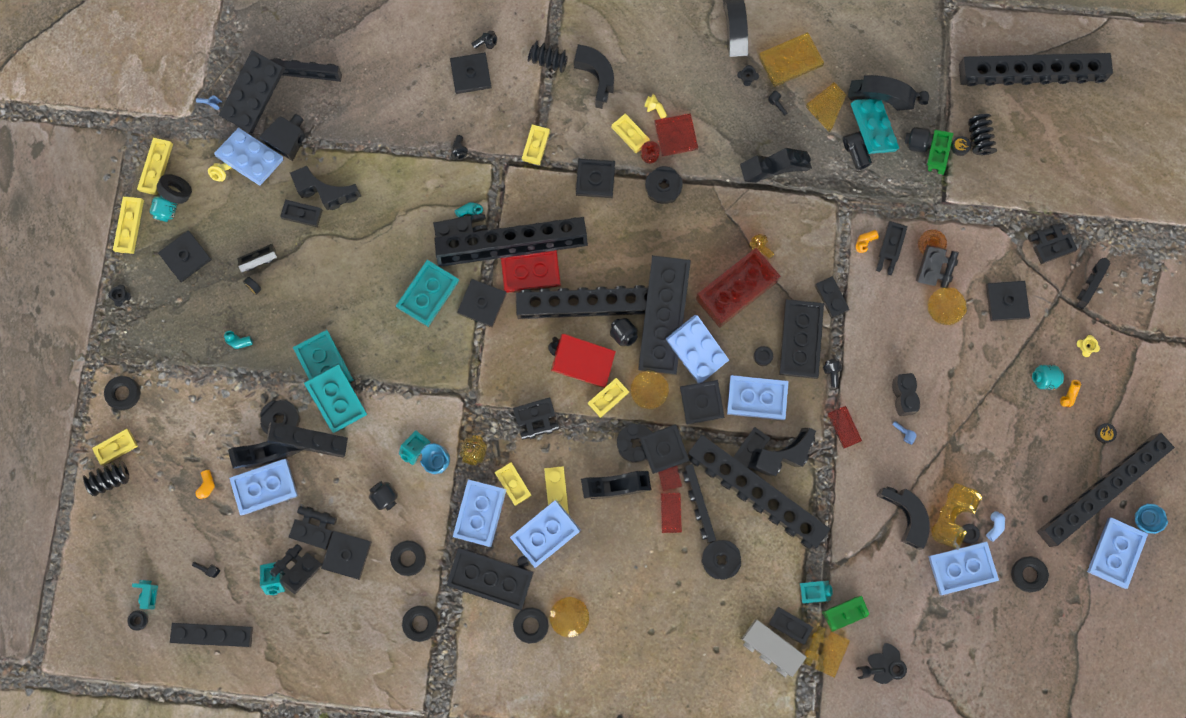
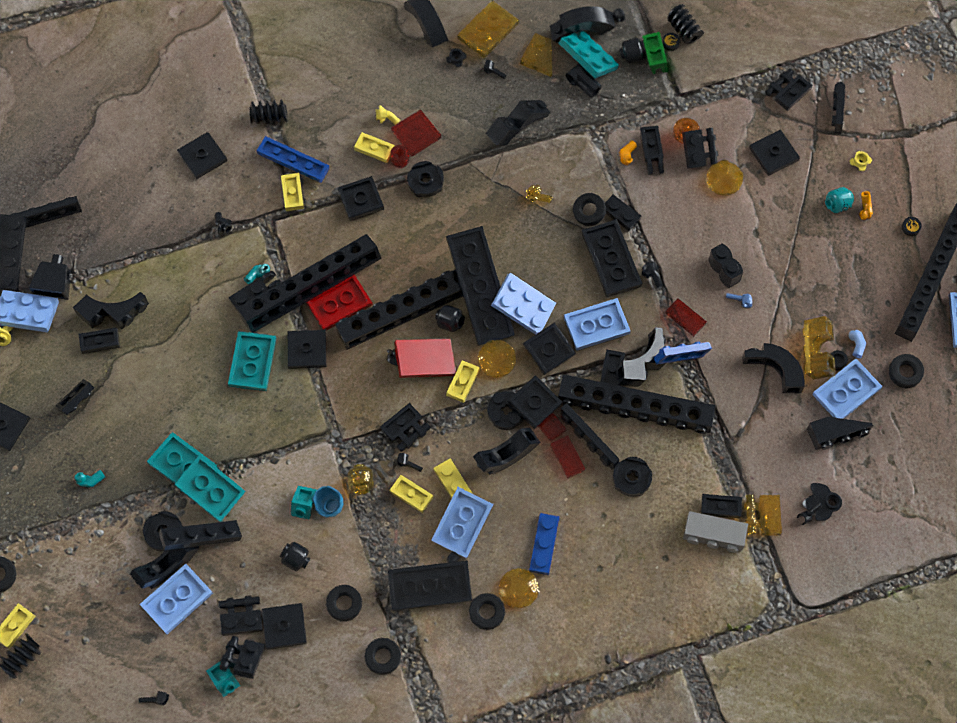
camera: 25 degrees left, 10 degrees down
light orange arm [195,470,215,499] -> none
black tile [243,277,261,295] -> none
light blue plate [453,480,507,547] -> none
black plate [471,31,497,49] -> none
black arch [574,44,614,109] -> none
clear red brick [696,248,781,328] -> none
black tile [754,346,773,366] -> none
teal bracket [800,581,833,603] -> none
green hinge [822,596,869,632] -> none
none -> blue plate [256,136,330,183]
none -> black hand [397,453,423,472]
none -> blue plate [529,513,559,575]
none -> black tyre [573,193,606,226]
none -> blue plate [654,341,712,365]
none -> black slope [807,417,873,450]

